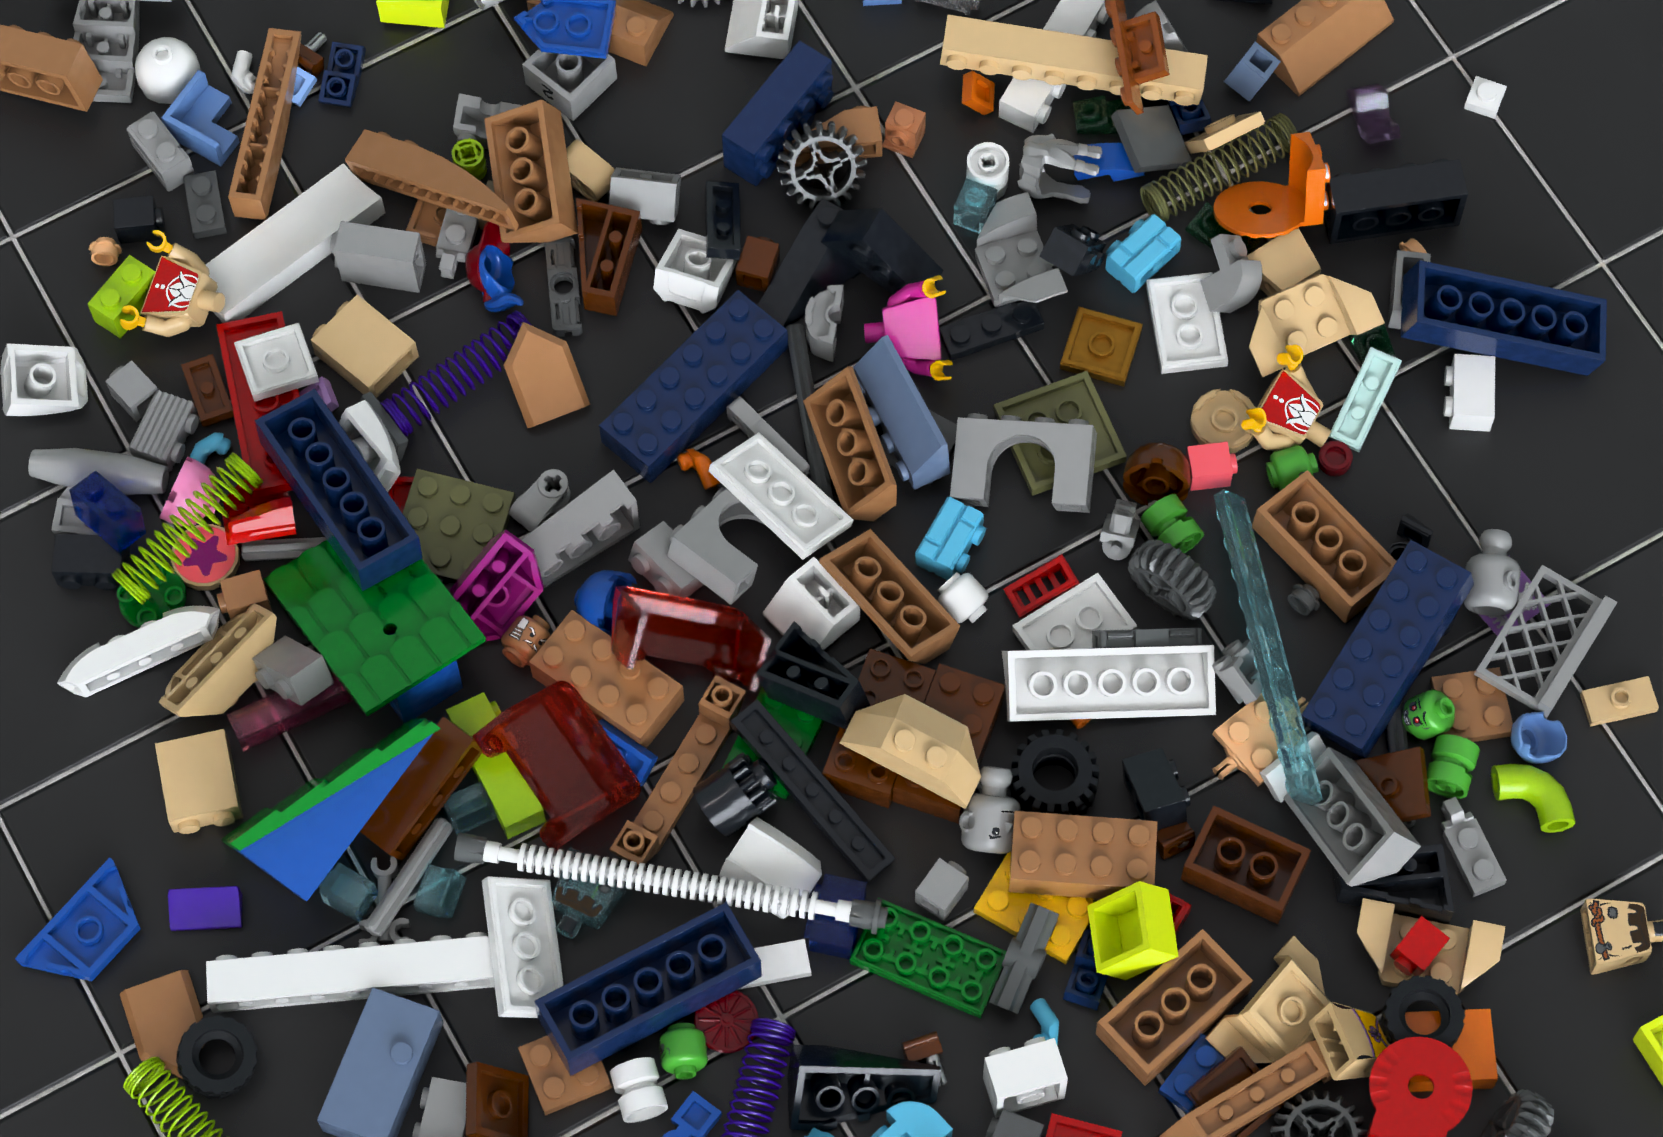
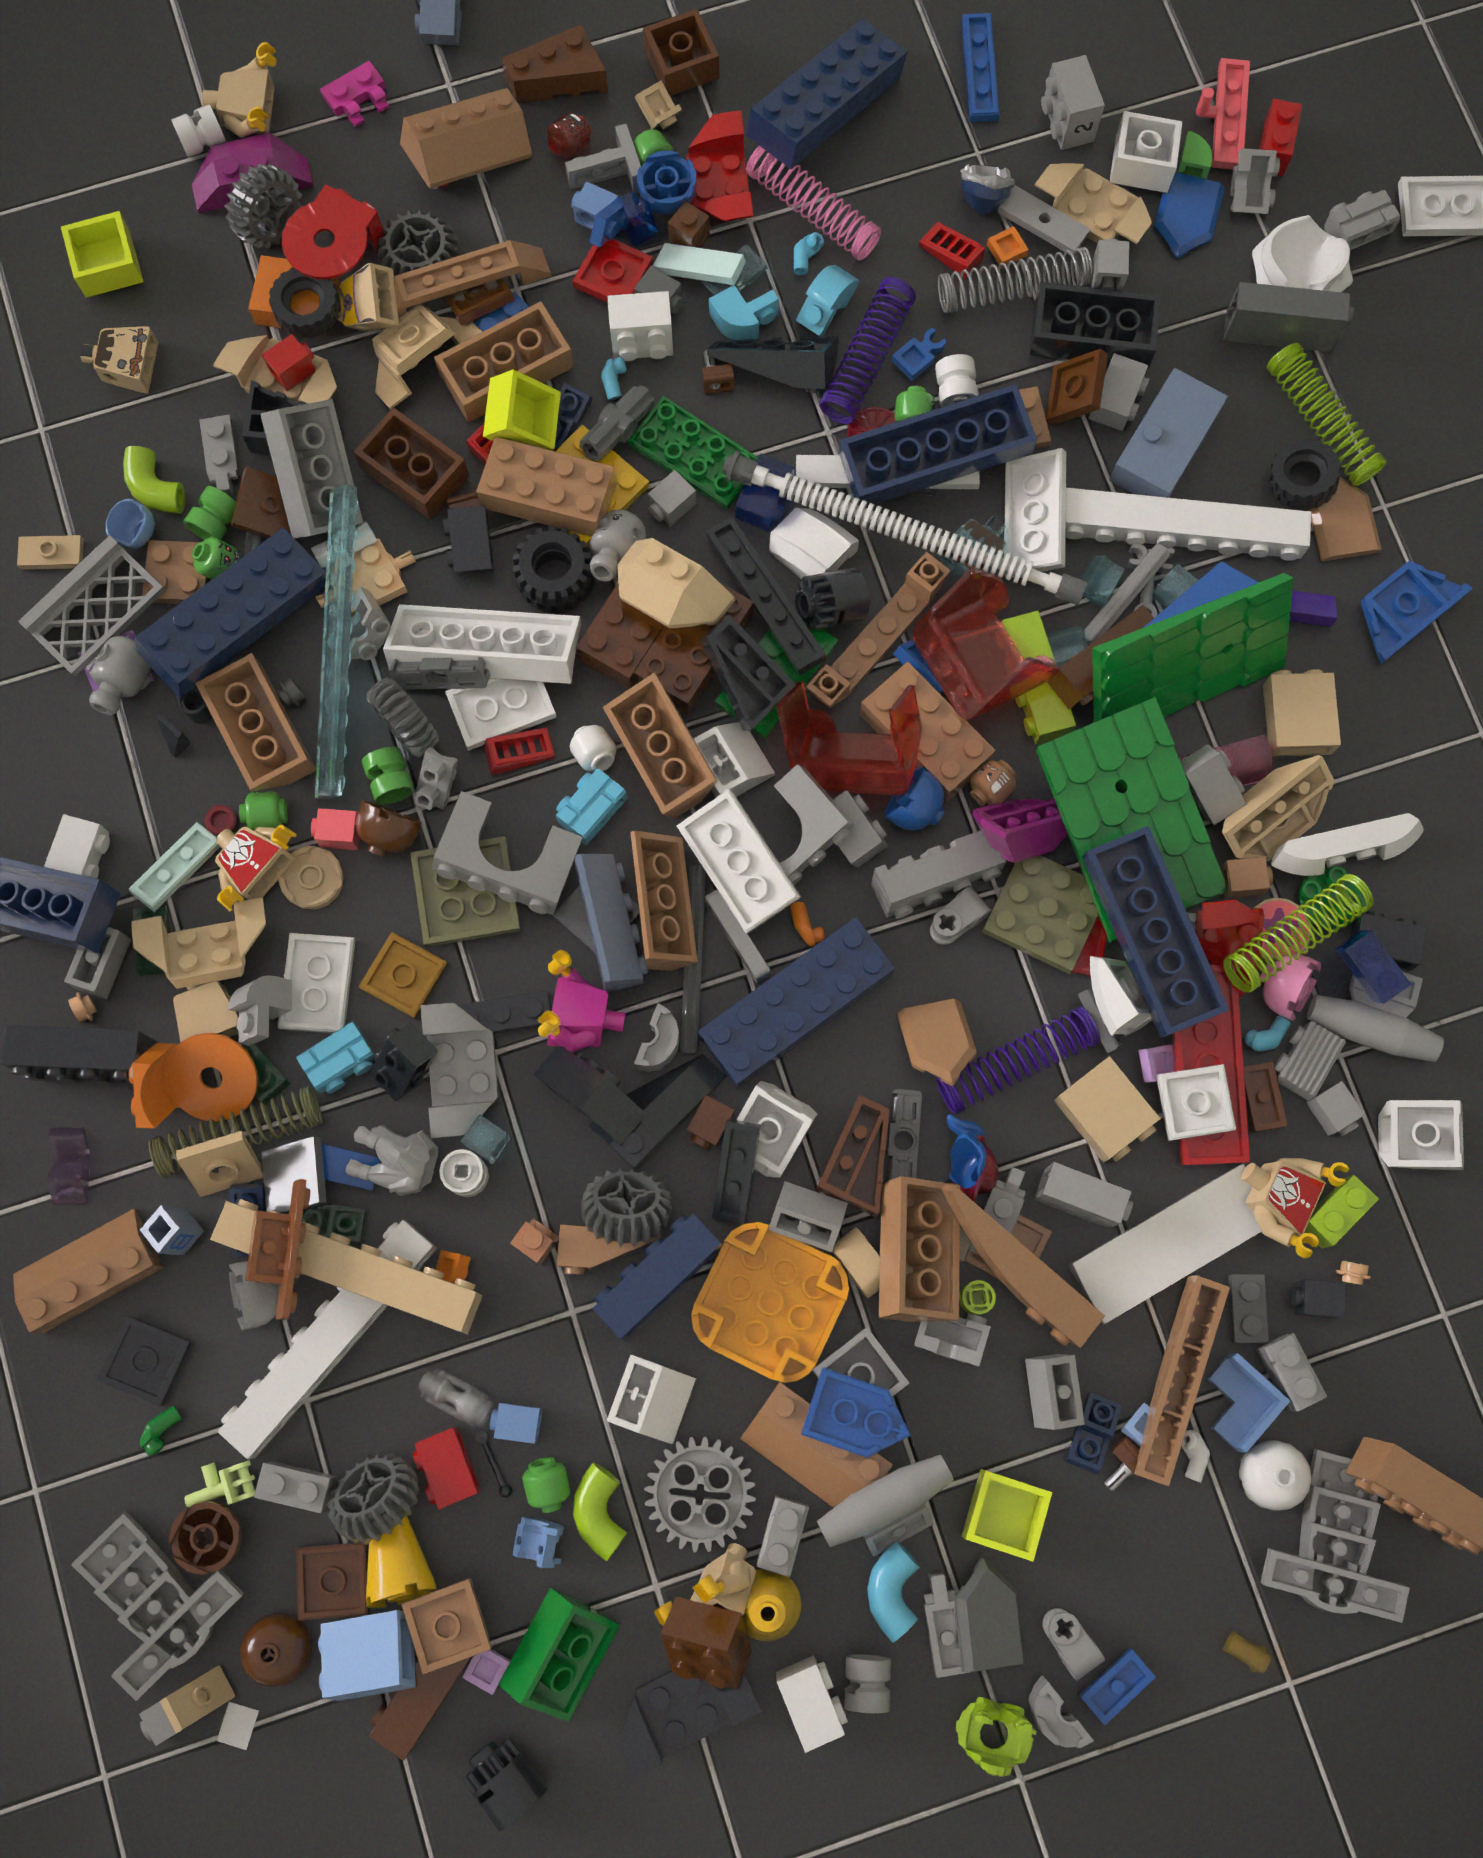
camera: 170 degrees left, 10 degrees up
none -> light orange plate [691,1222,849,1383]
none -> light grey brick [1025,1354,1085,1430]

